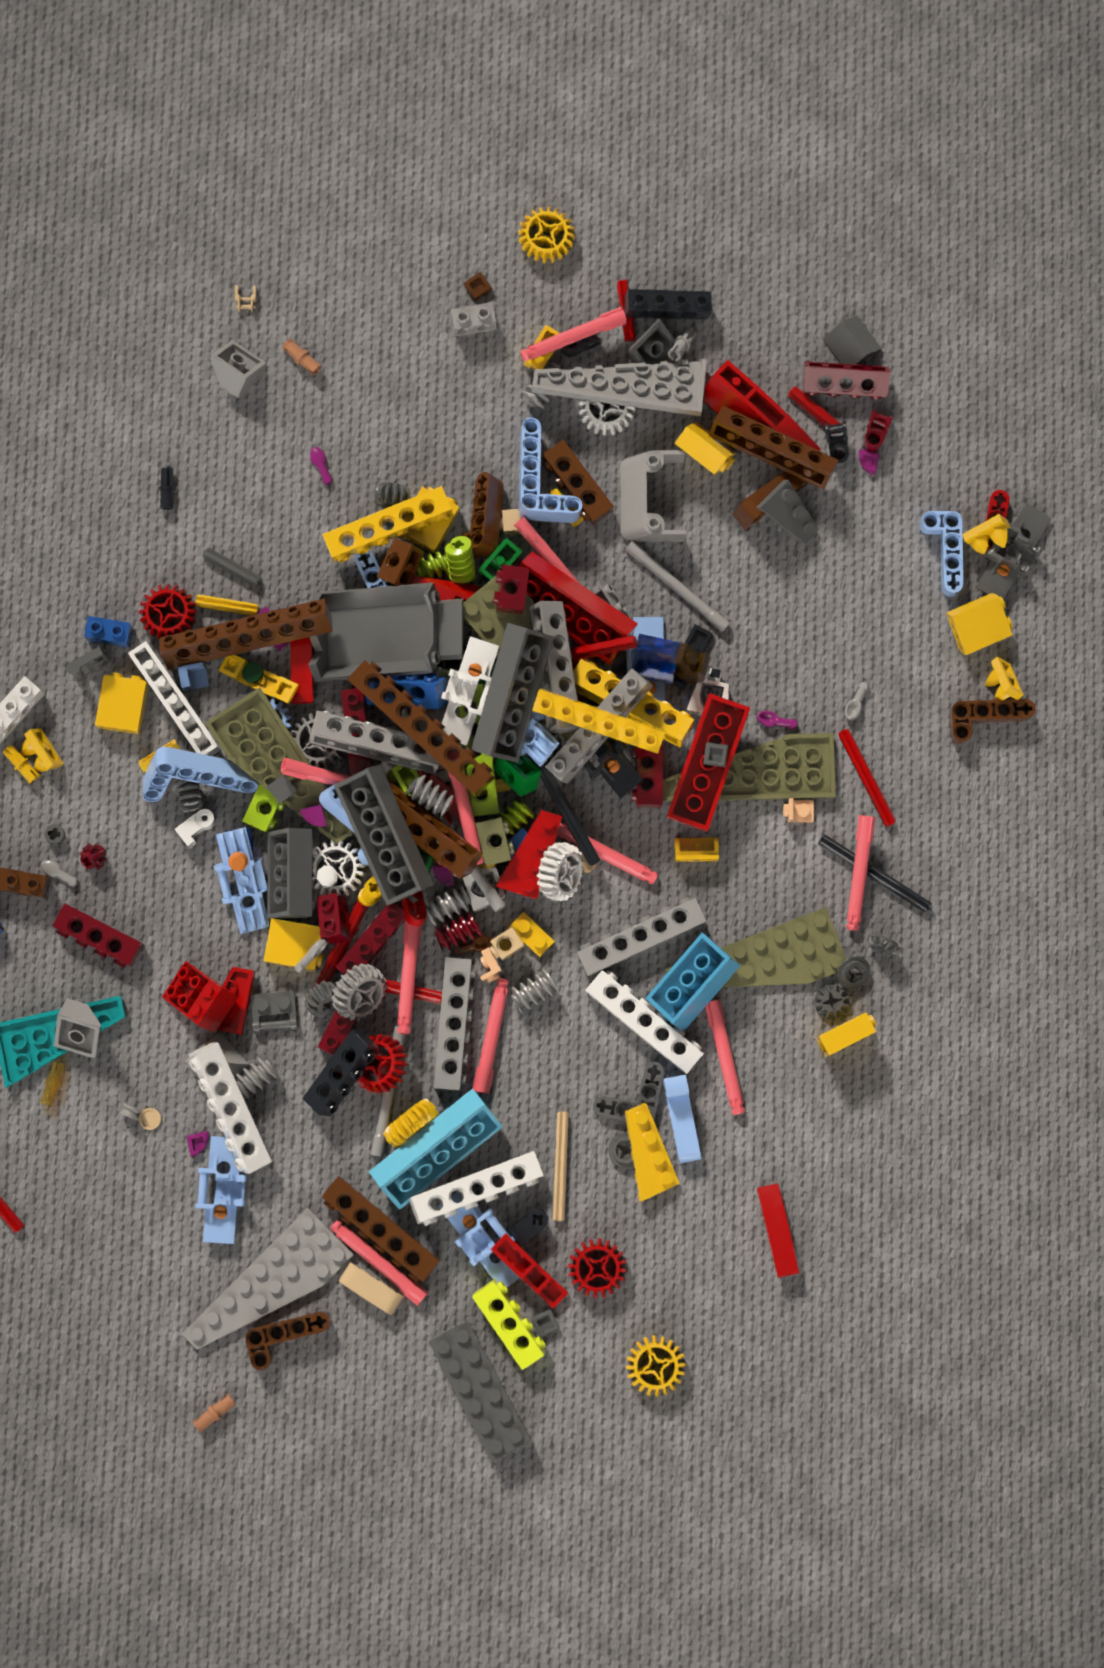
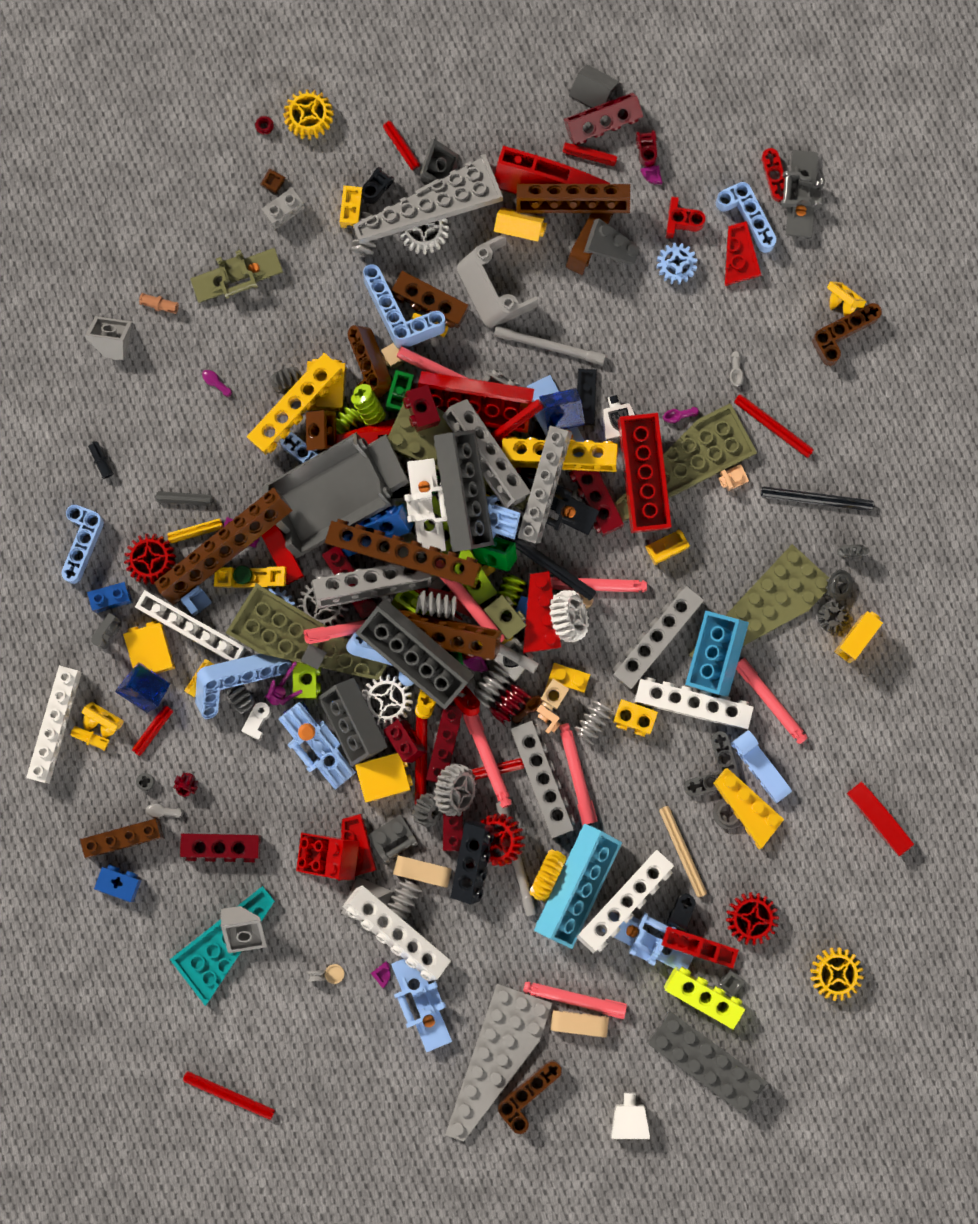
camera: 25 degrees left, 0 degrees up
clear yellow pin [39,1061,67,1107] -> none
nougat pin [193,1393,236,1433] -> none
tan piece [235,285,257,312] -> none
light grey piece [295,939,328,973] -> none
magenta tile [300,805,326,826] -> none
white tile [317,865,338,887] -> none
reddish brown brick [321,1176,441,1282] -> none
coral piece [520,307,626,361] -> none
yellow brick [532,689,666,754] -> none
black brick [624,289,712,320] -> none
light grey axle [668,327,697,361] -> none
dark brown brick [674,643,711,684] -> none
dark grey tile [703,742,728,767] -> none
black piece [825,421,849,463] -> none
coral piece [846,815,876,931] -> none
yellow brick [946,593,1013,655] -> none
yellow tile [962,514,1010,554] -> none
none -> light blue beam [61,505,104,584]
none -> clear blue slope [115,662,170,713]
none -> red axle [132,705,173,756]
none -> olive piece [190,248,283,303]
none -> dark red plate [255,116,274,135]
none -> magenta plant [265,662,303,705]
none -> tan beam [393,855,452,888]
none -> white torso [611,1093,650,1139]
none -> yellow brick [613,699,658,737]
none -> light blue gear [656,243,698,285]
none -> red tile [666,197,706,239]
none -> red wing [725,221,761,286]

